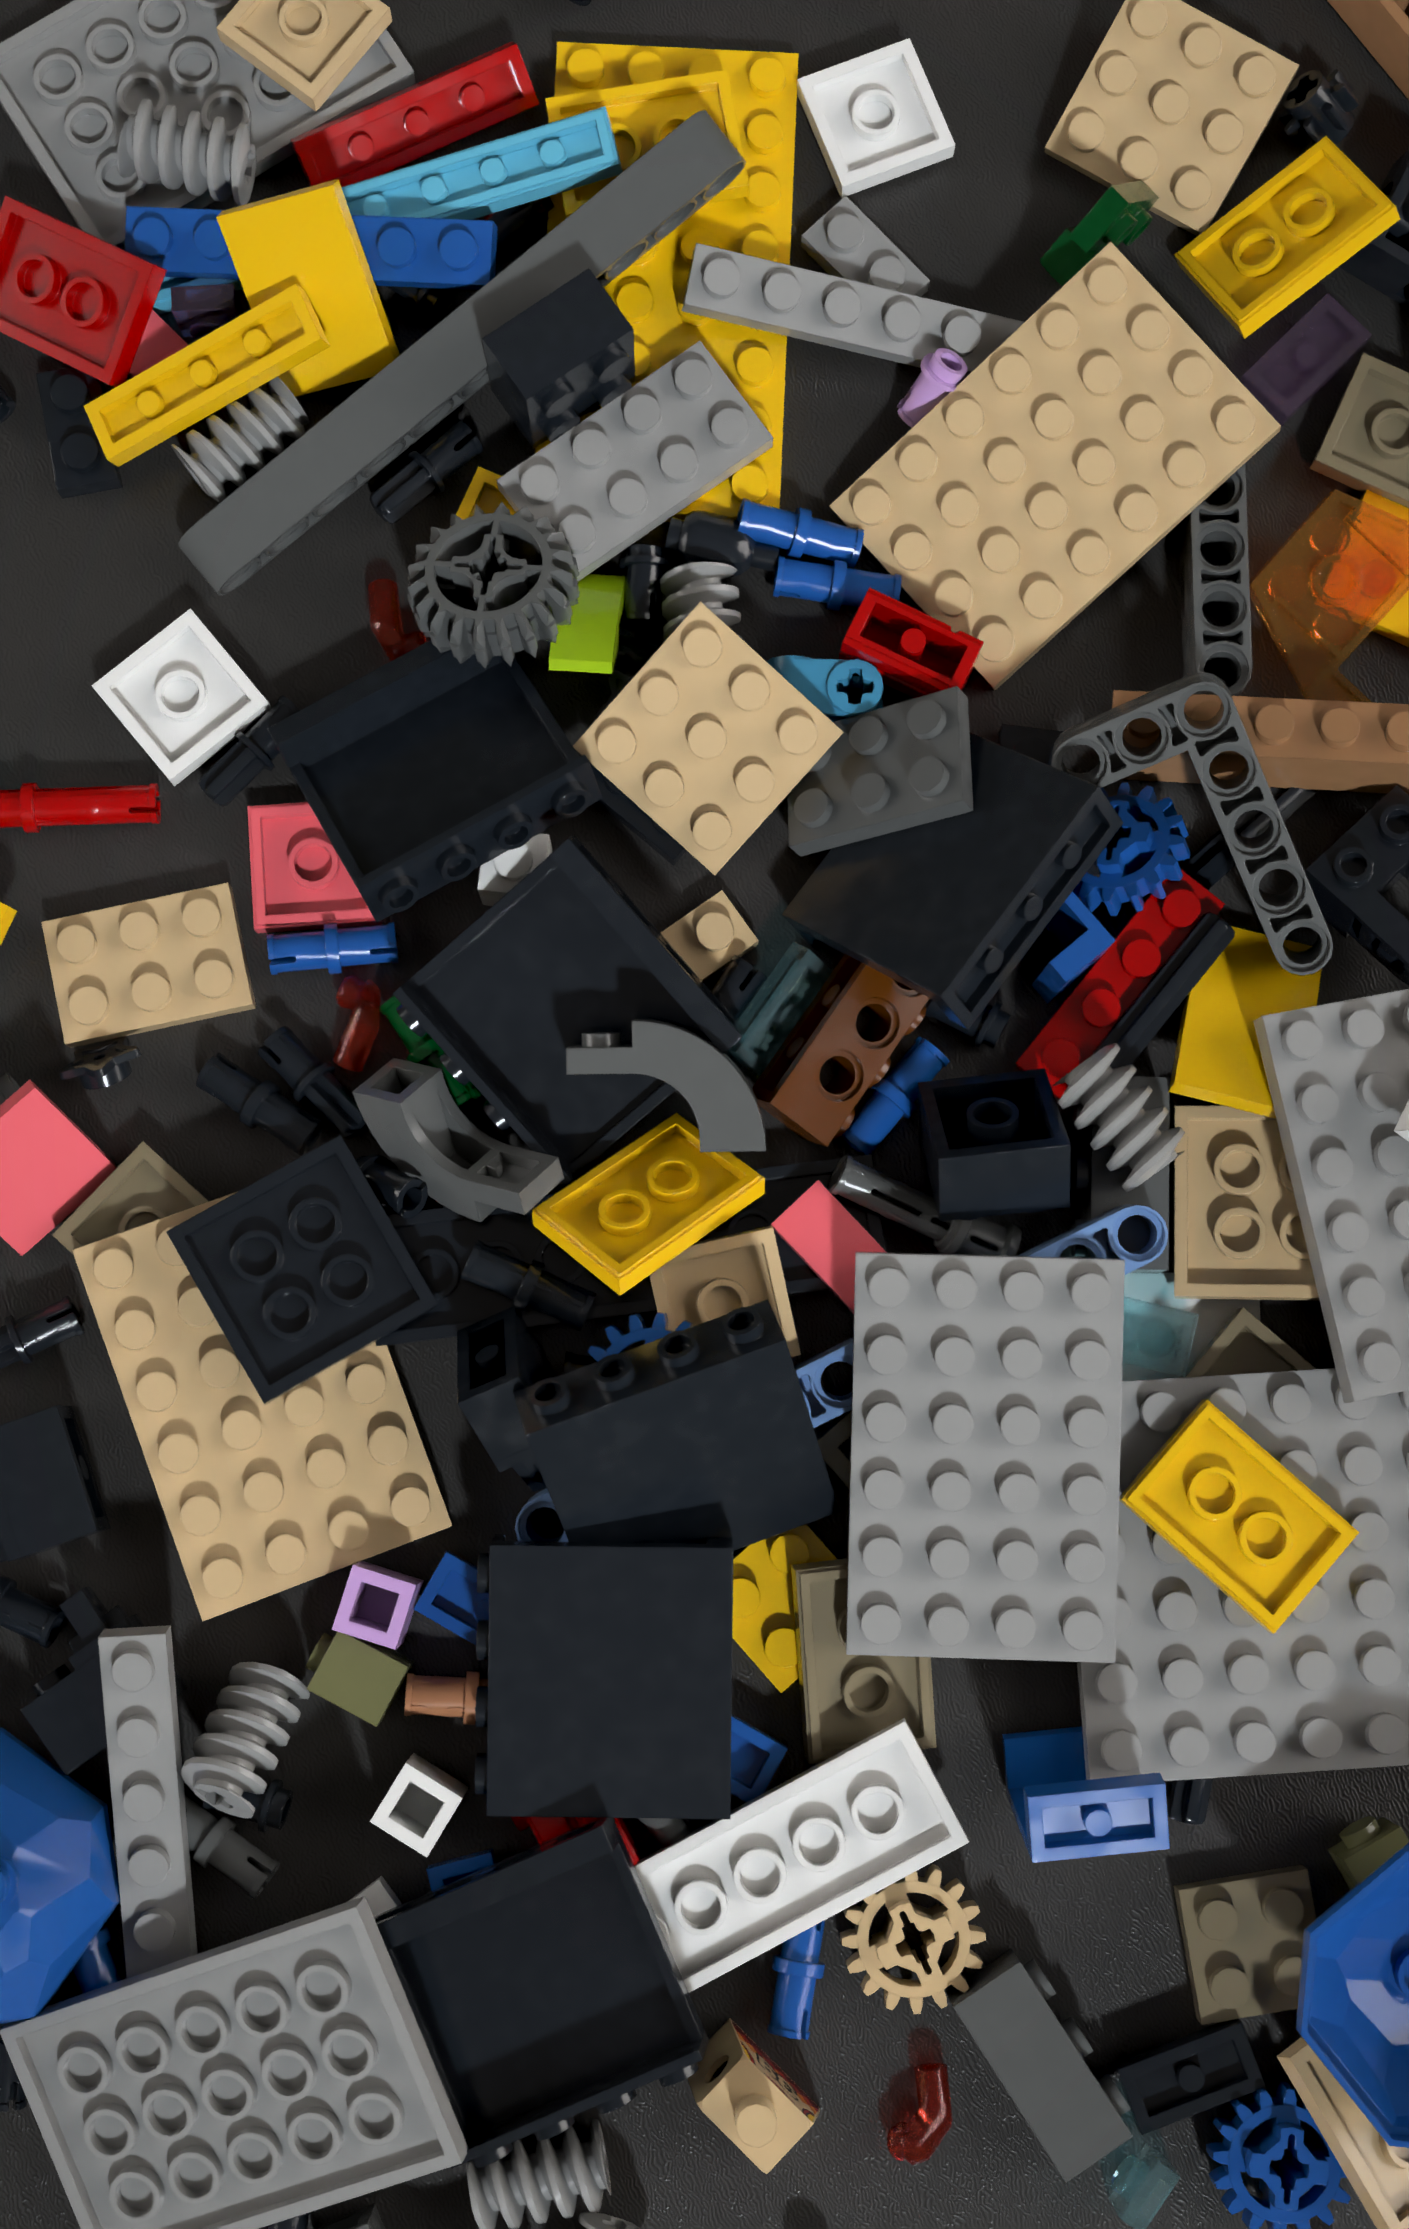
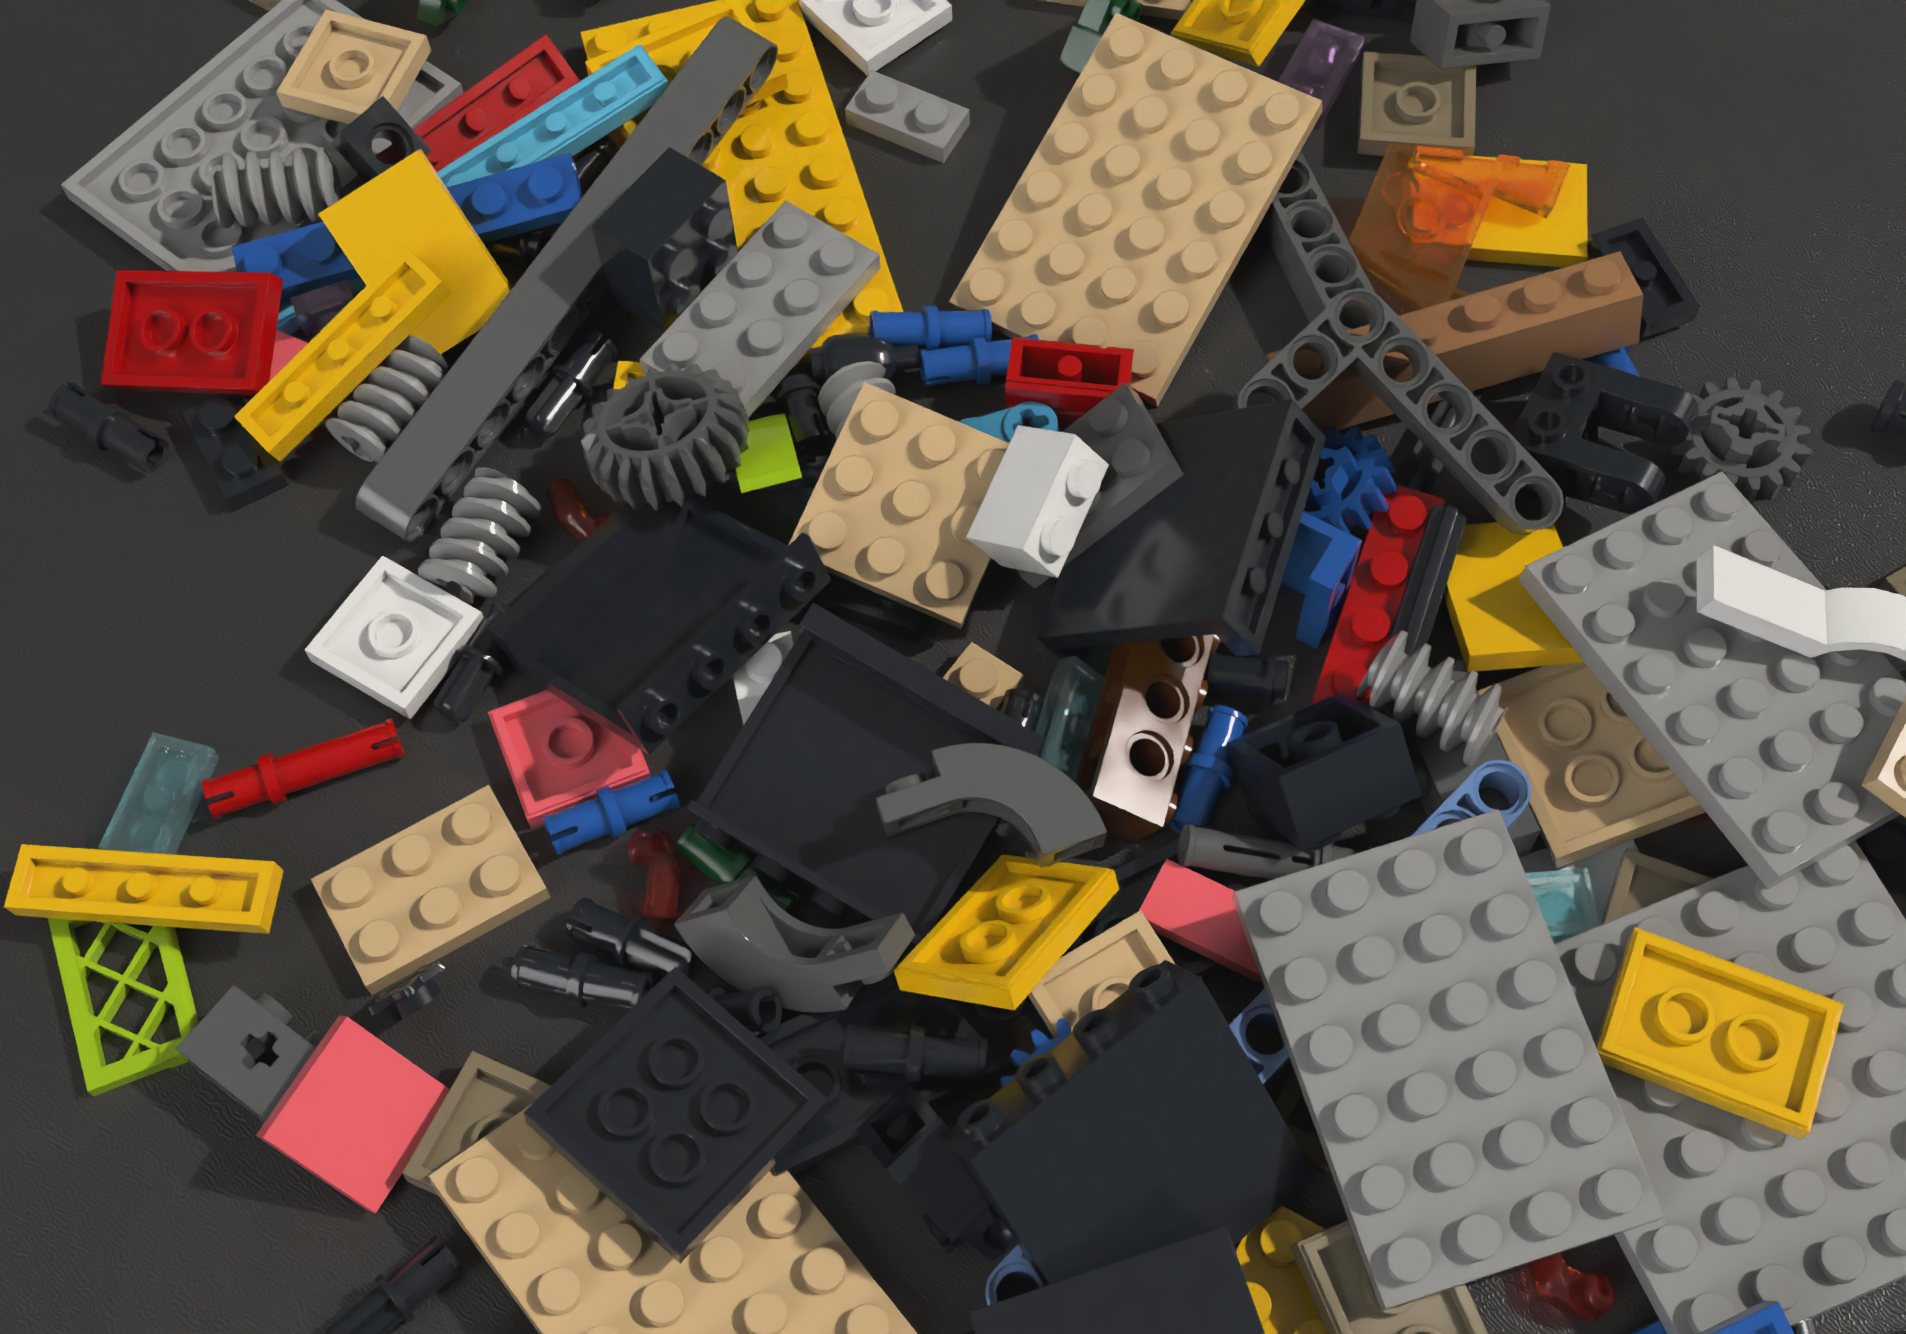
camera: 10 degrees left, 20 degrees down
light grey plate [682,243,1024,377] -> none
lavender pin [897,348,967,428] -> none
none -> black brick [331,96,432,183]
none -> light grey piece [418,467,542,605]
none -> white brick [966,425,1109,578]
none -> clear red arm [1528,1252,1616,1321]

